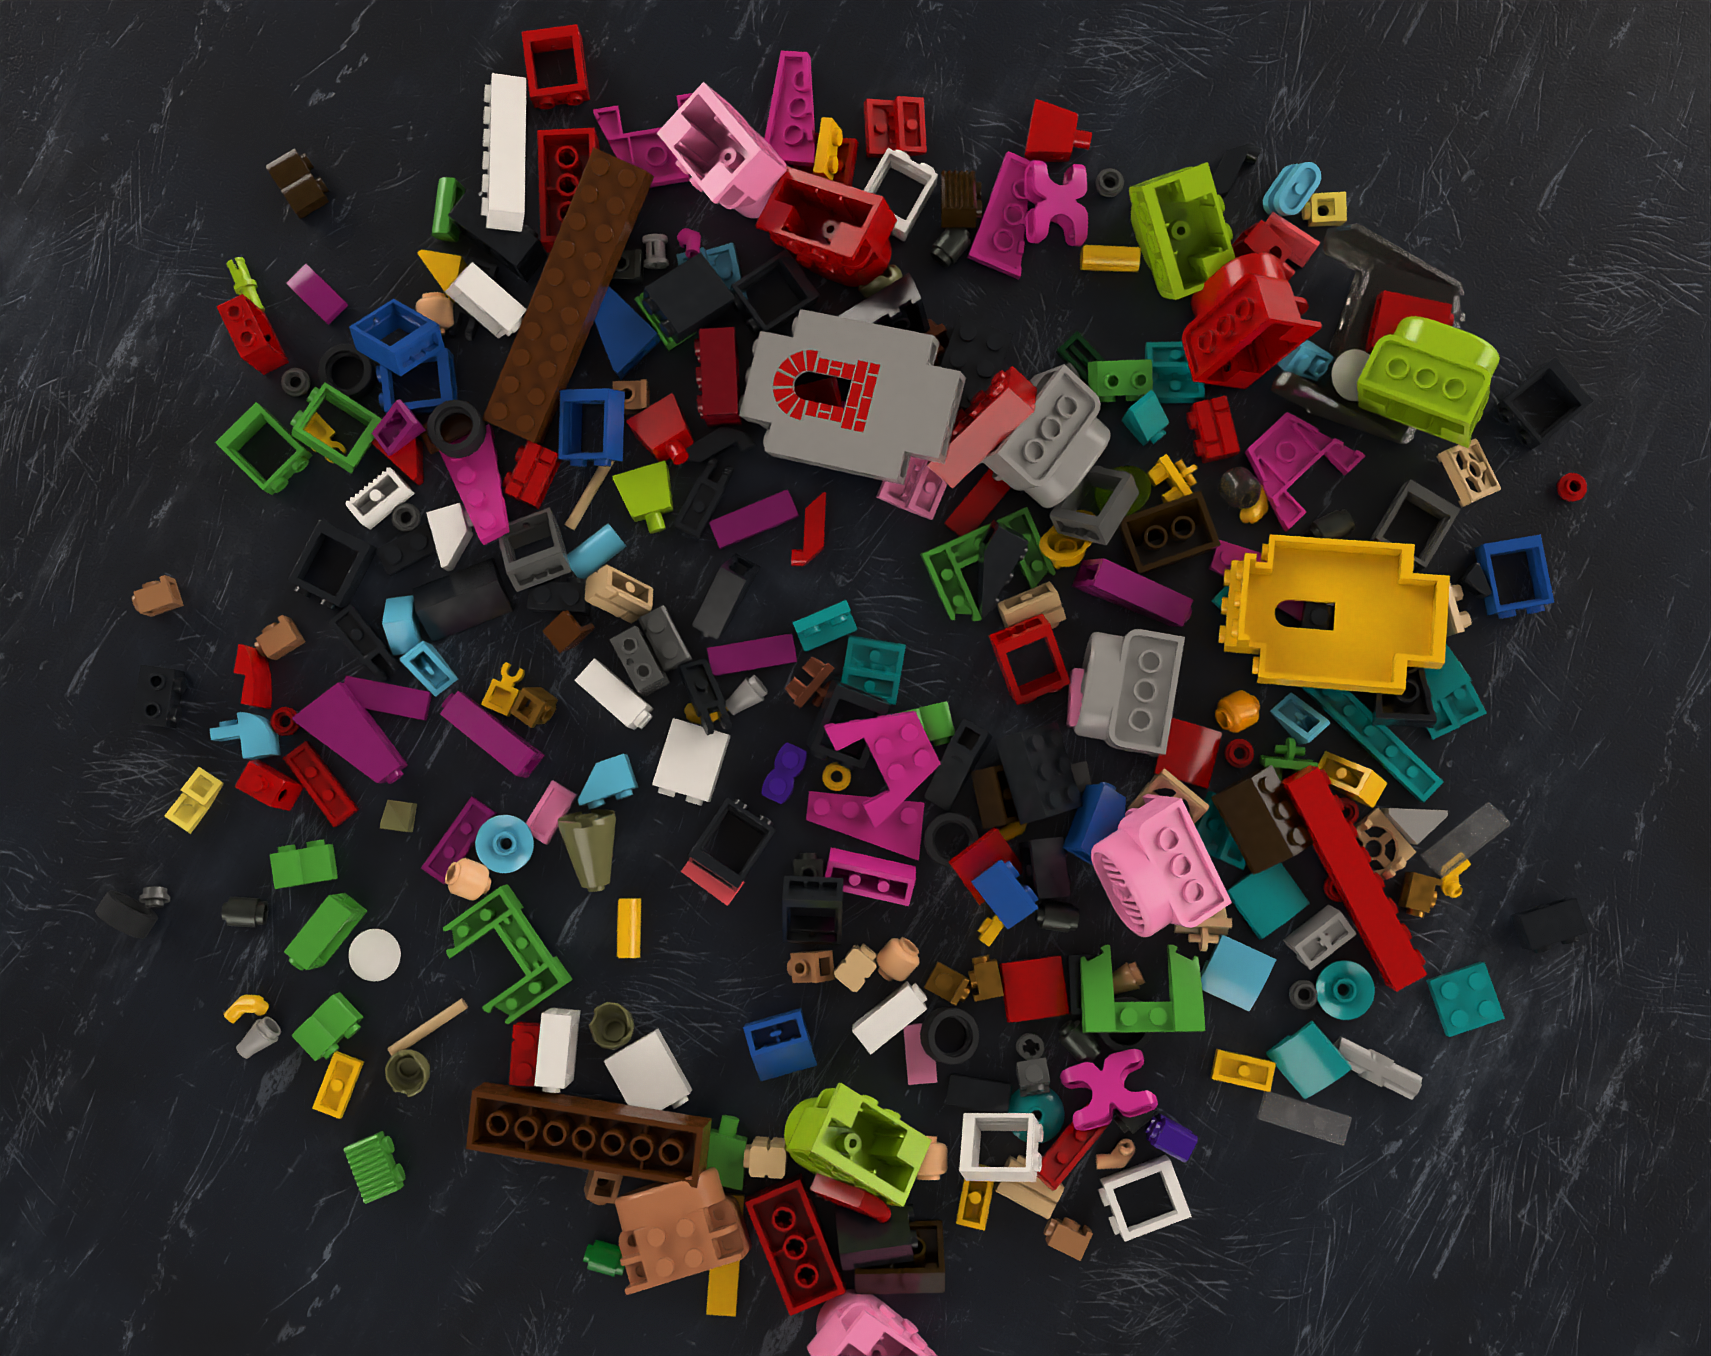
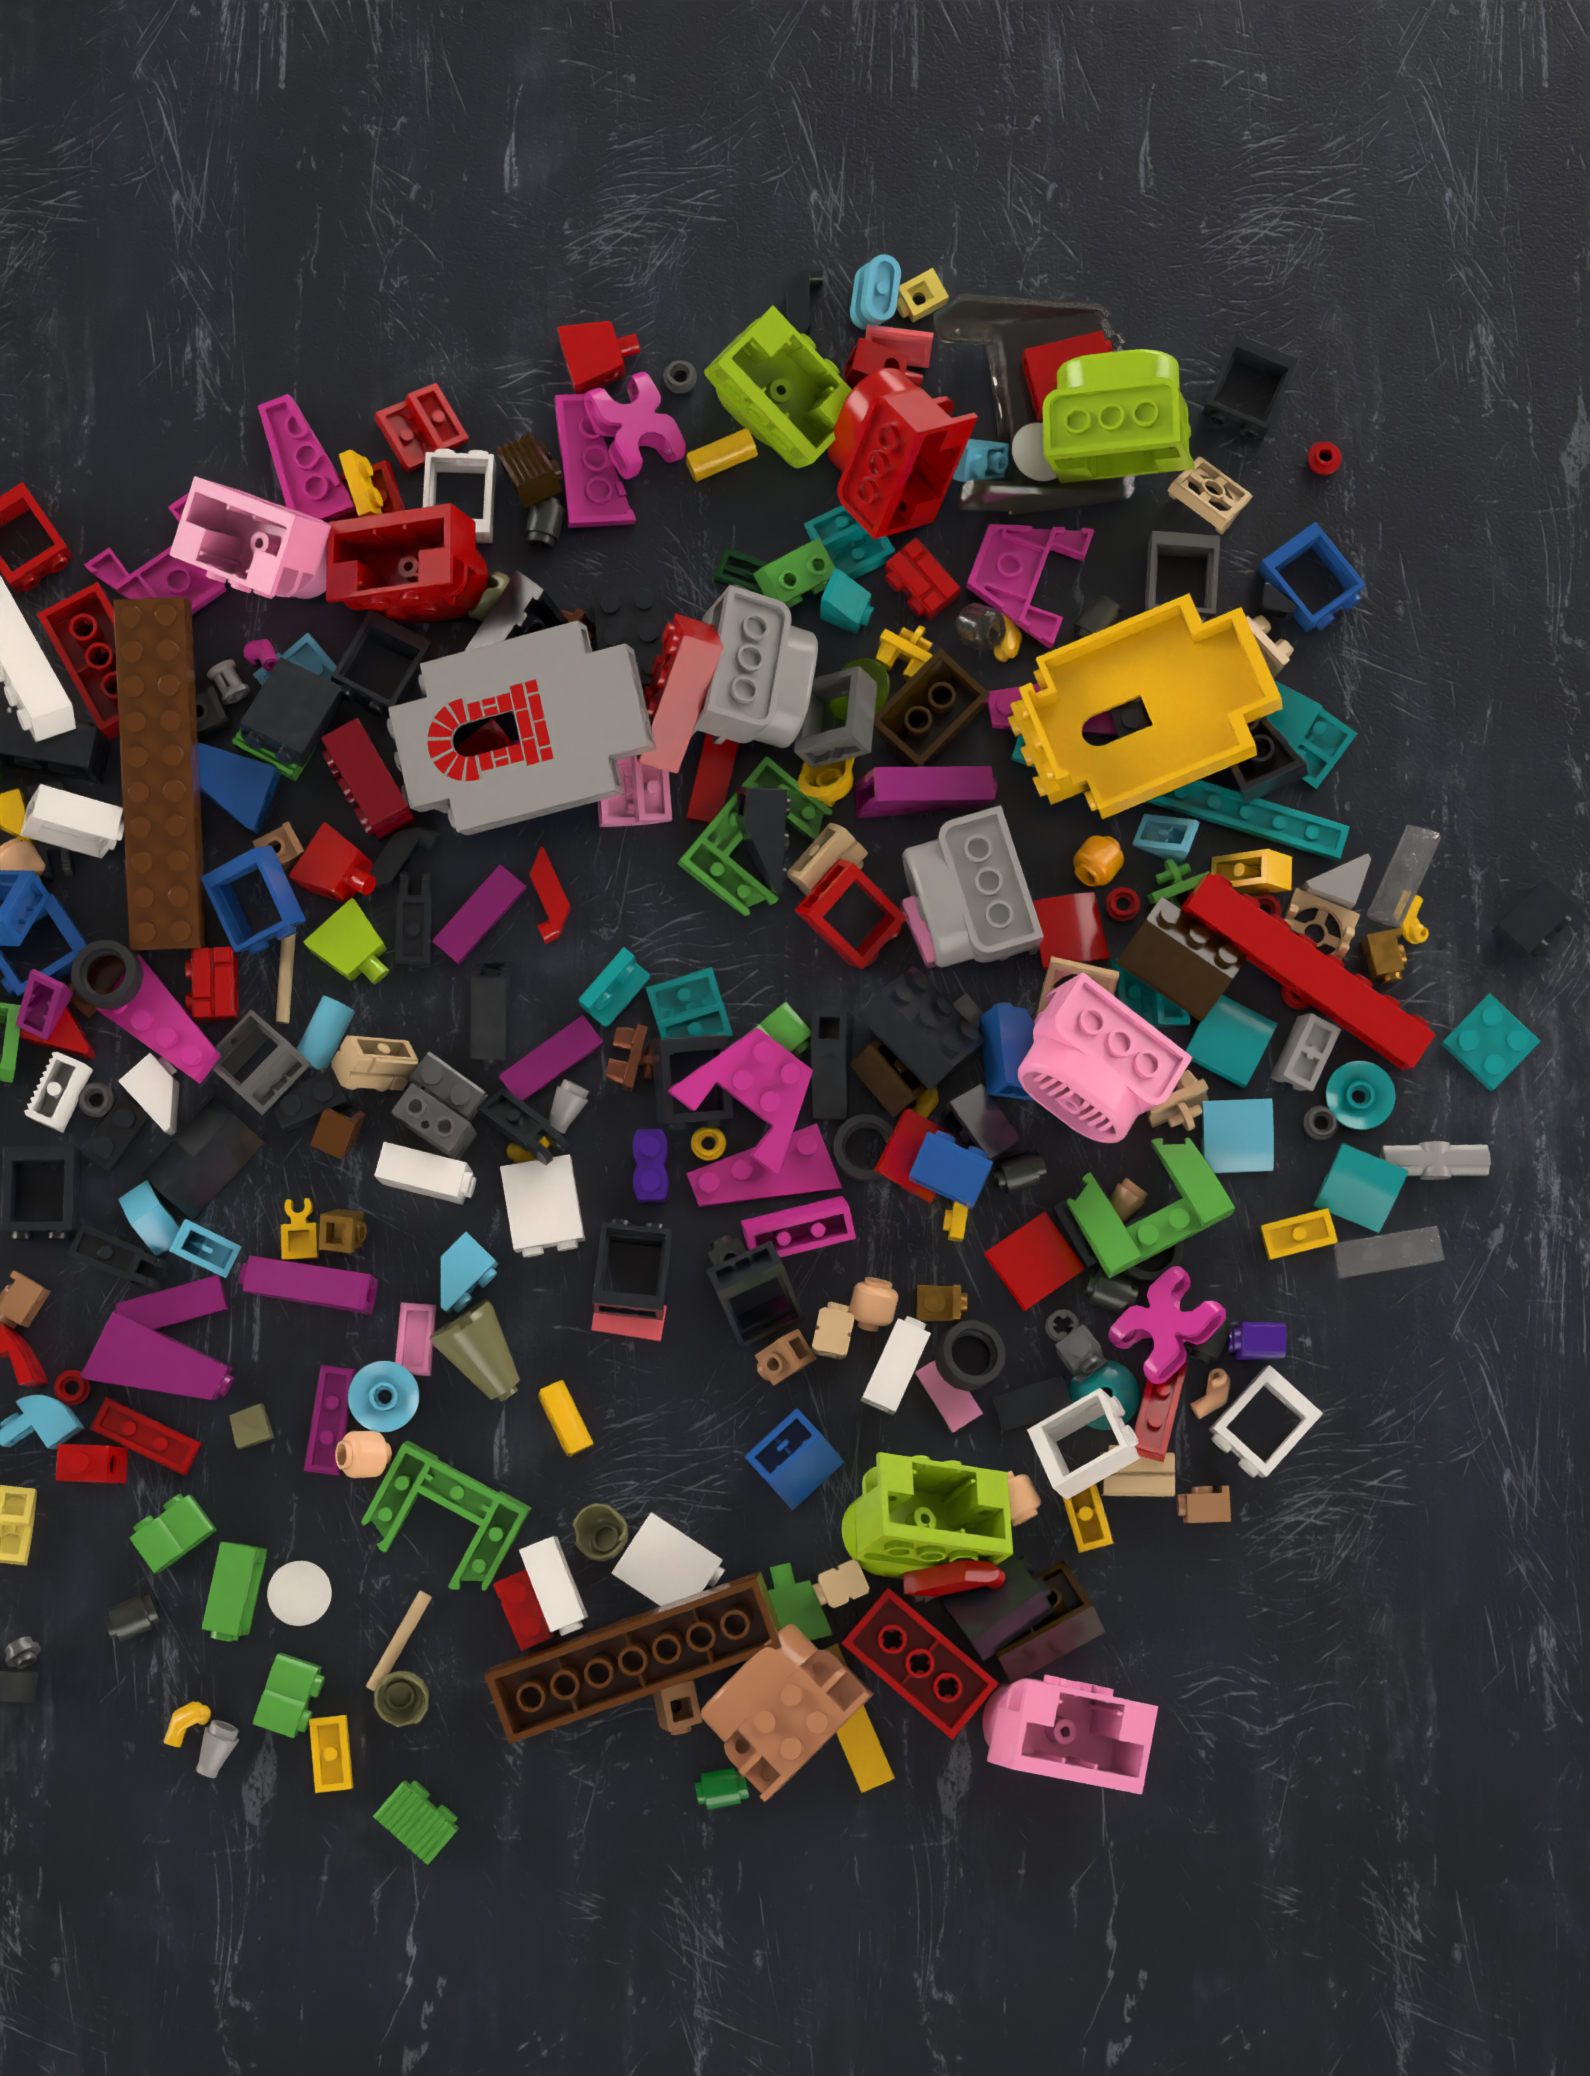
camera: 35 degrees left, 5 degrees down
pearl gold brick [968,955,1004,1001] -> none

